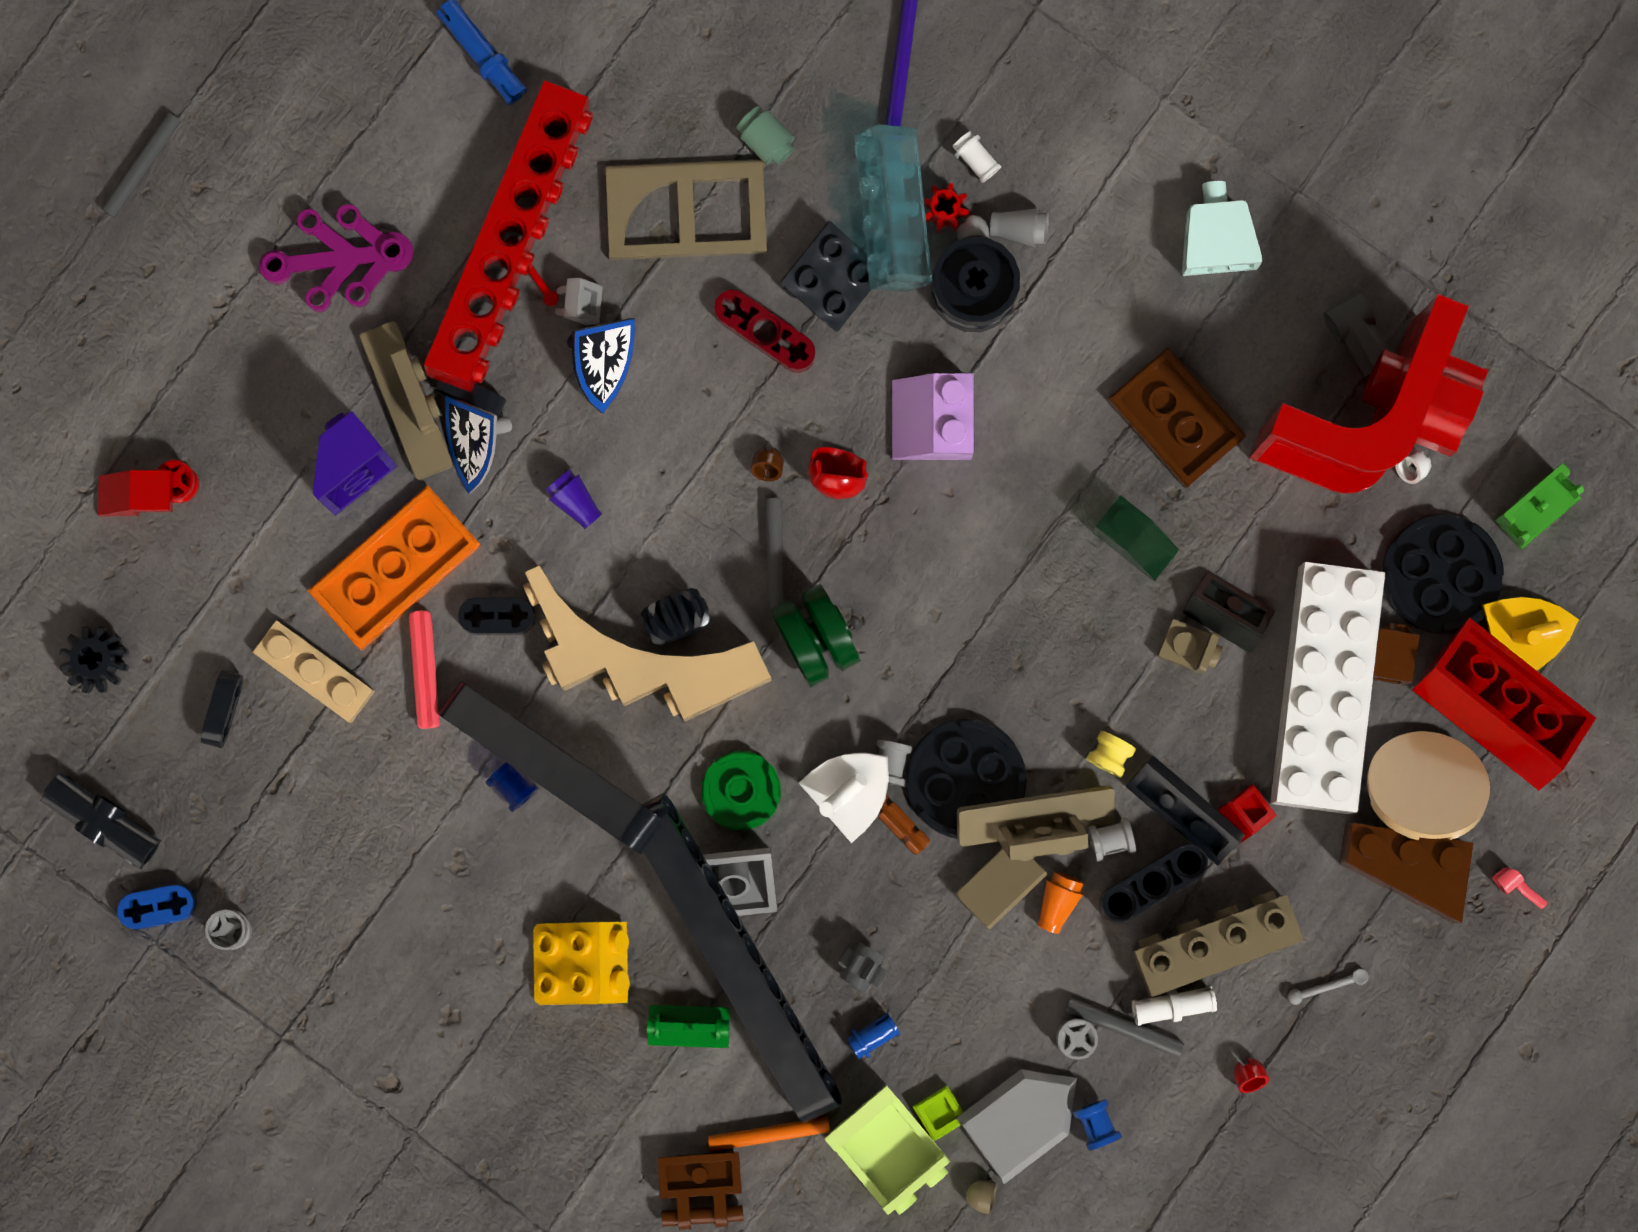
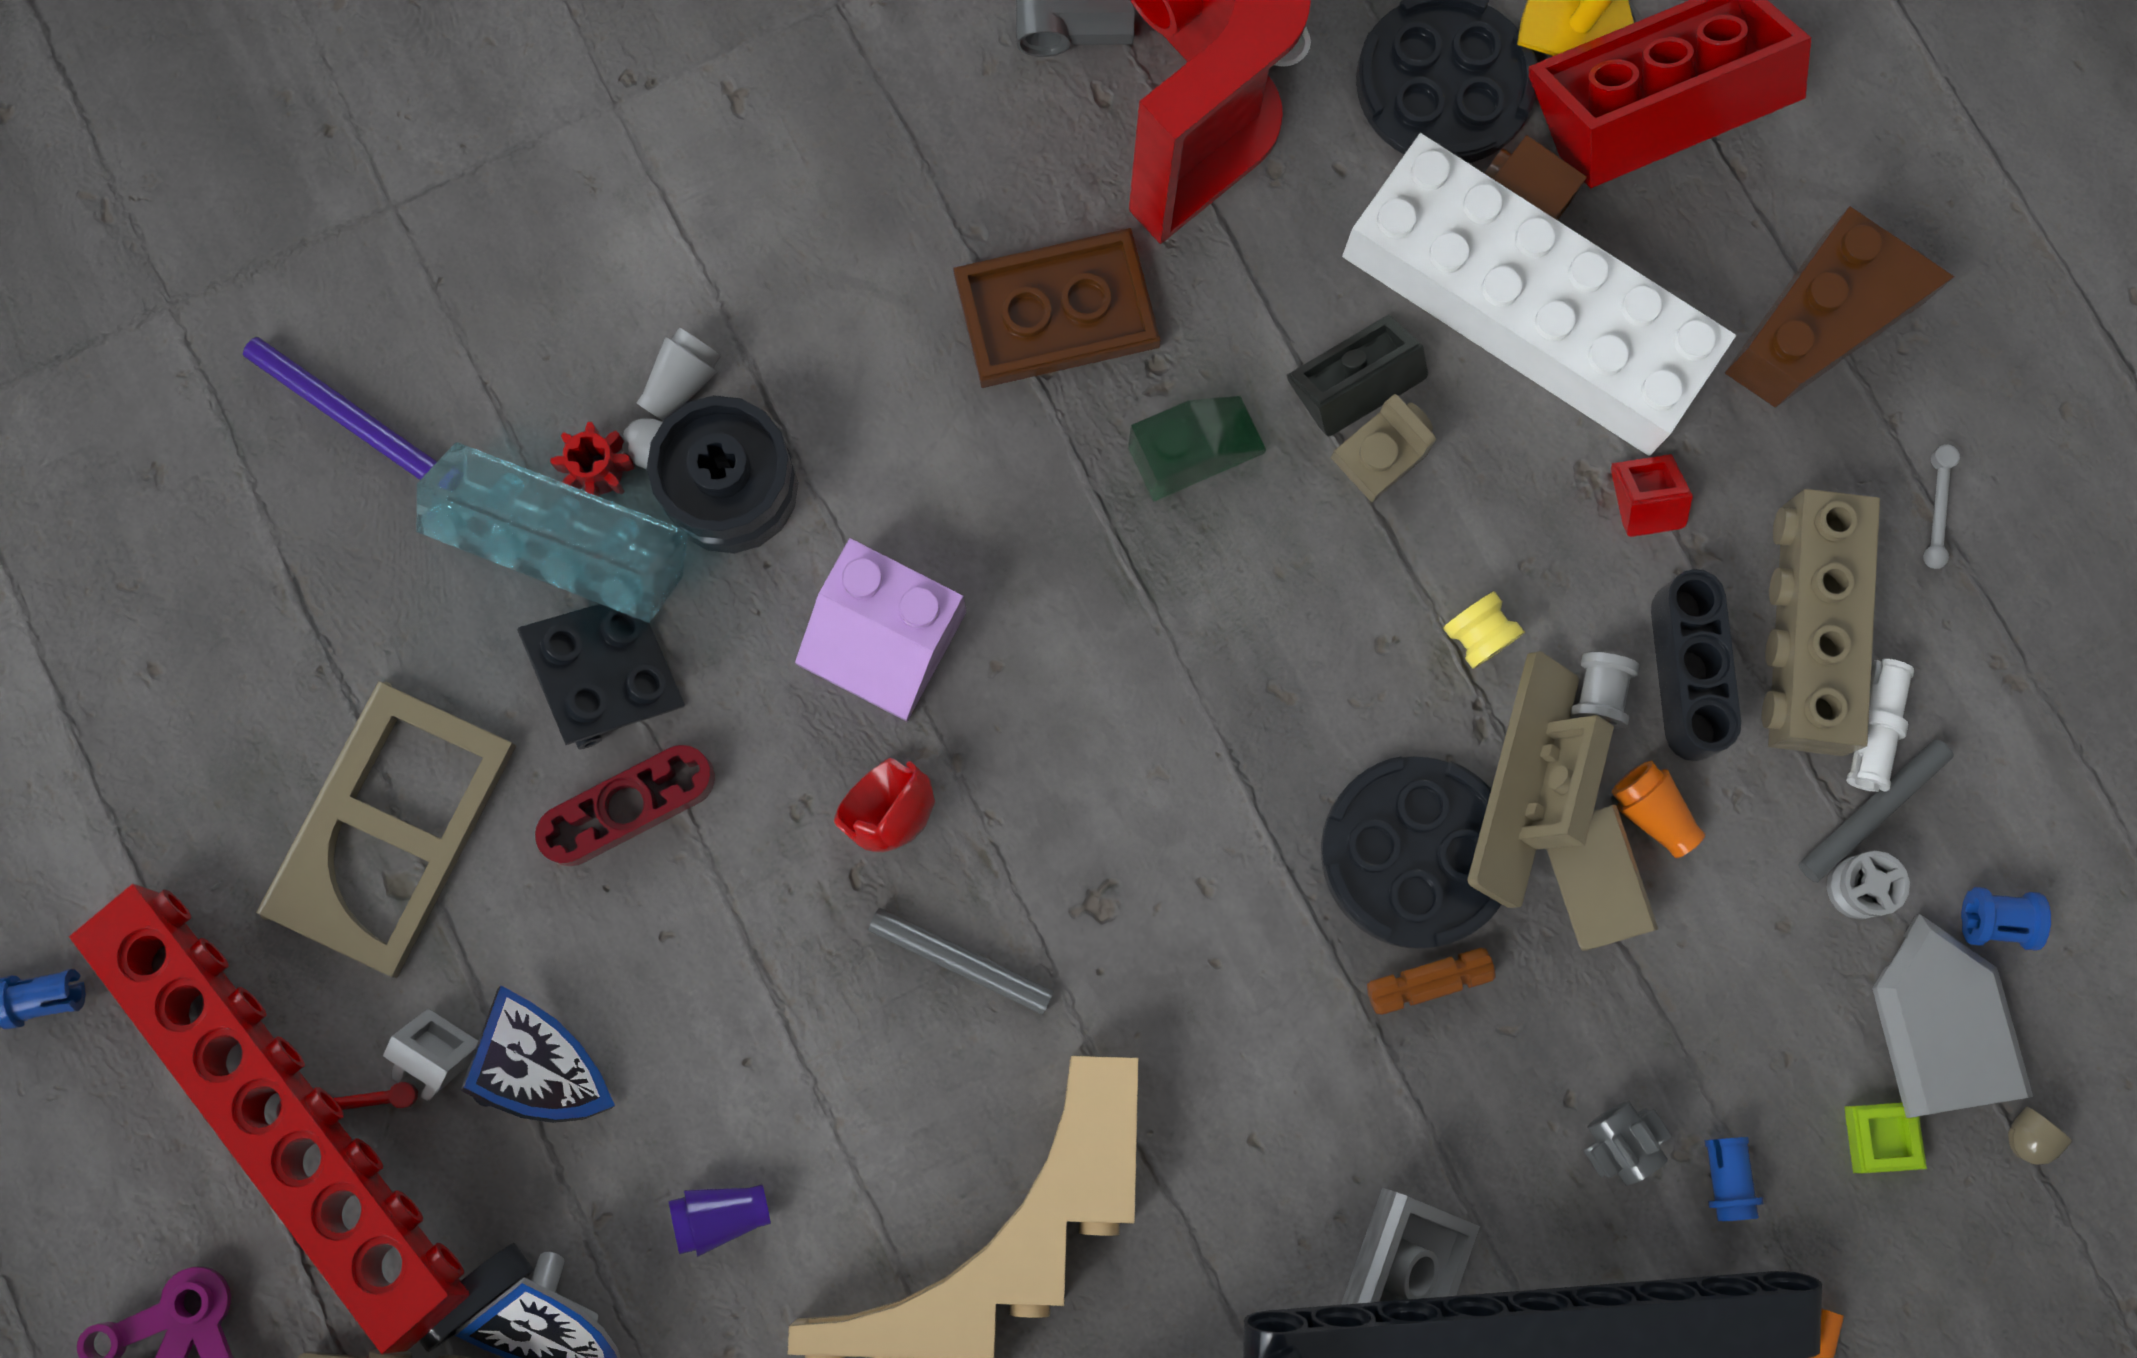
camera: 65 degrees left, 5 degrees down
black gear [641,588,711,646] -> none
green tile [702,751,781,831] -> none
sand green brick [736,106,795,165] -> none
reddish brown hinge [751,447,784,481] -> none
dark green wheel [770,584,861,688] -> none
white shield [799,752,889,843] -> none
yellowish green panel [824,1085,950,1215] -> none
light grey bush [876,740,912,787] -> none
white pin [952,131,1001,183] -> none
black plate [1125,756,1245,866] -> none
light aqua torso [1182,181,1262,276] -> none
red hinge [1234,1058,1269,1093] -> none
tan tile [1367,731,1490,840] -> none
coral hand [1492,867,1547,909] -> none

